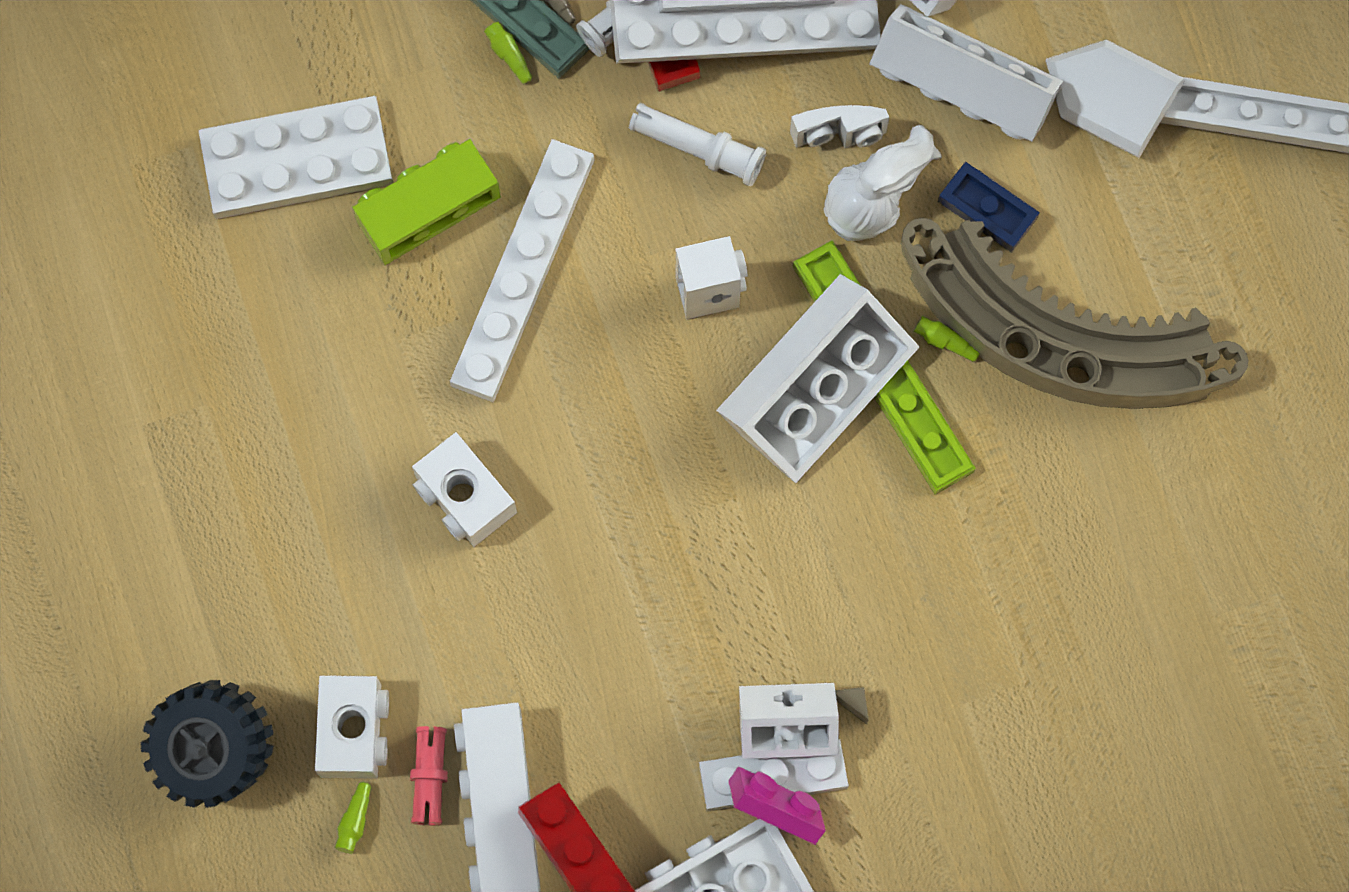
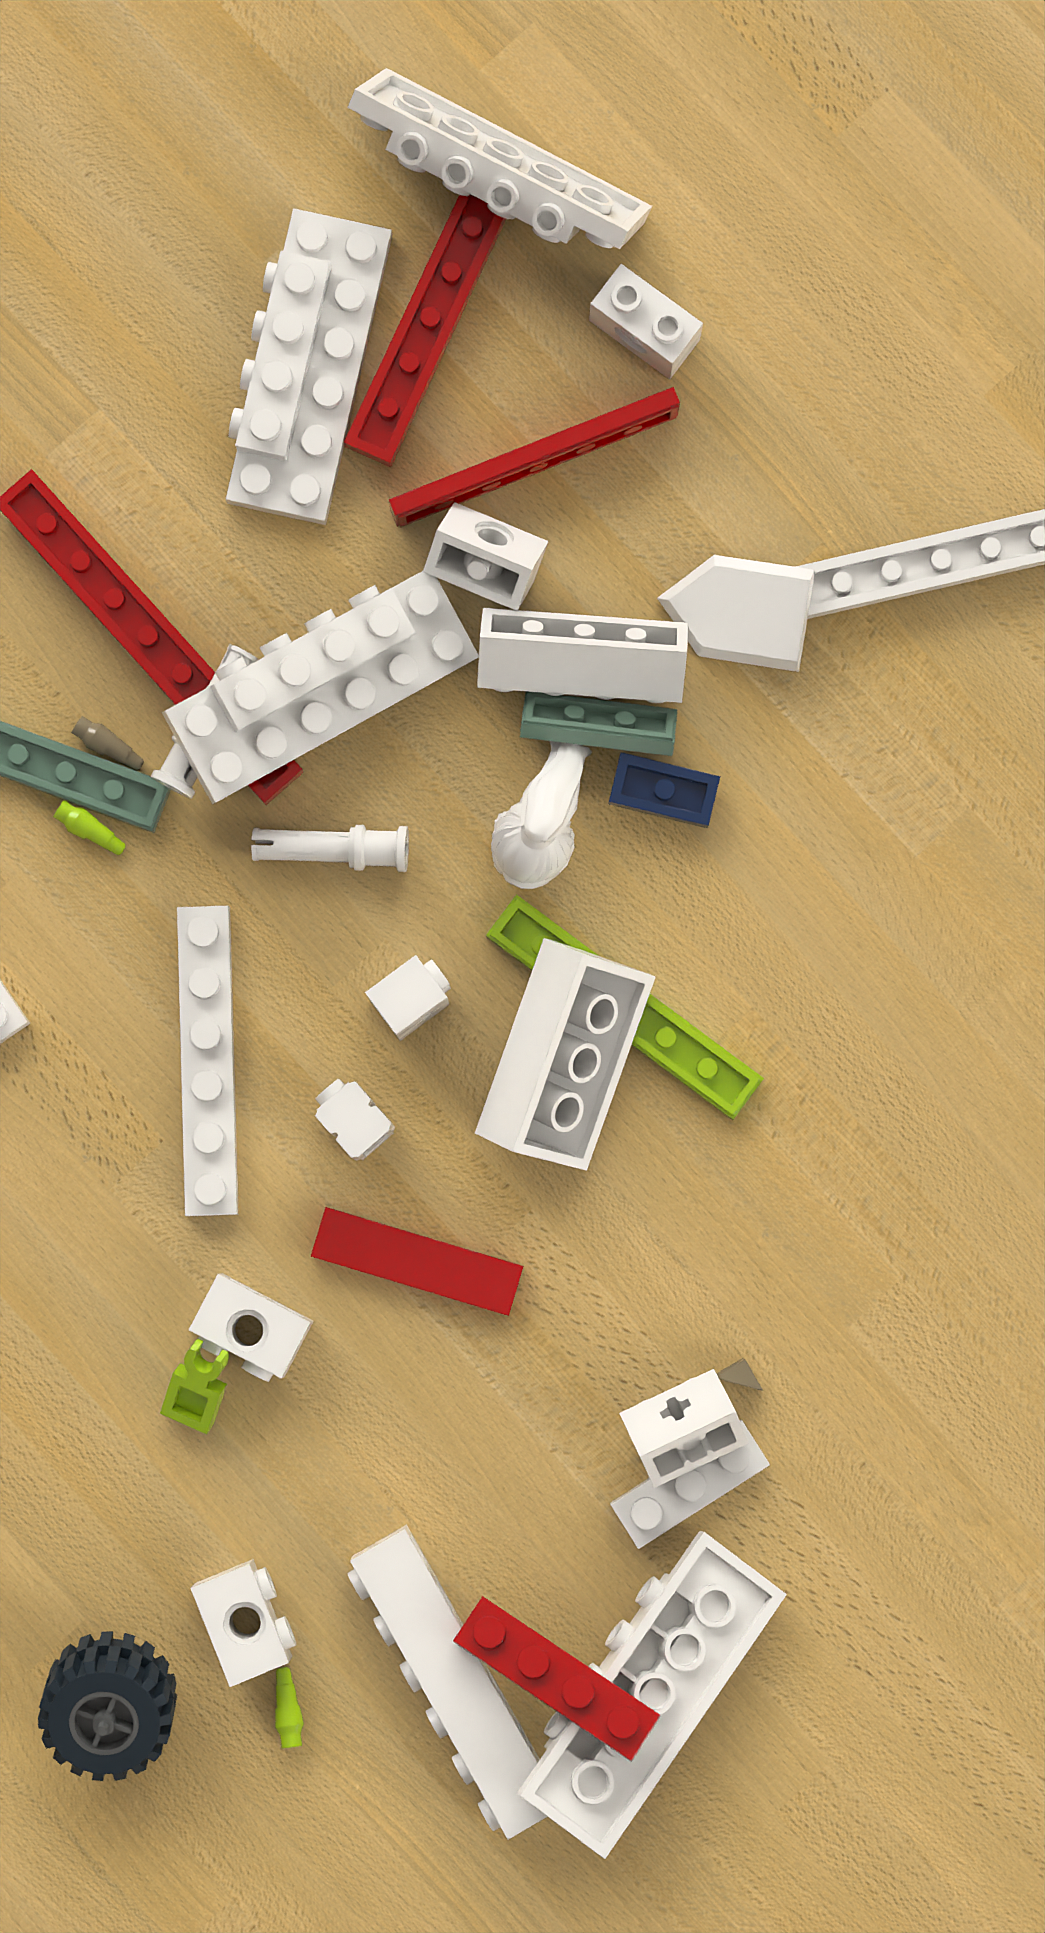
camera: 25 degrees left, 10 degrees up
lime brick [352,139,501,266] -> none
coral pin [410,726,448,826] -> none
dark pink plate [728,766,826,845] -> none
white slope [790,105,889,148] -> none
dark tan gear [900,218,1248,409] -> none
lime piece [914,315,980,362] -> none
none -> lime plate [160,1339,229,1434]
none -> red tile [310,1207,524,1316]
none -> white brick [315,1079,395,1161]
none -> sand green tile [520,691,677,756]

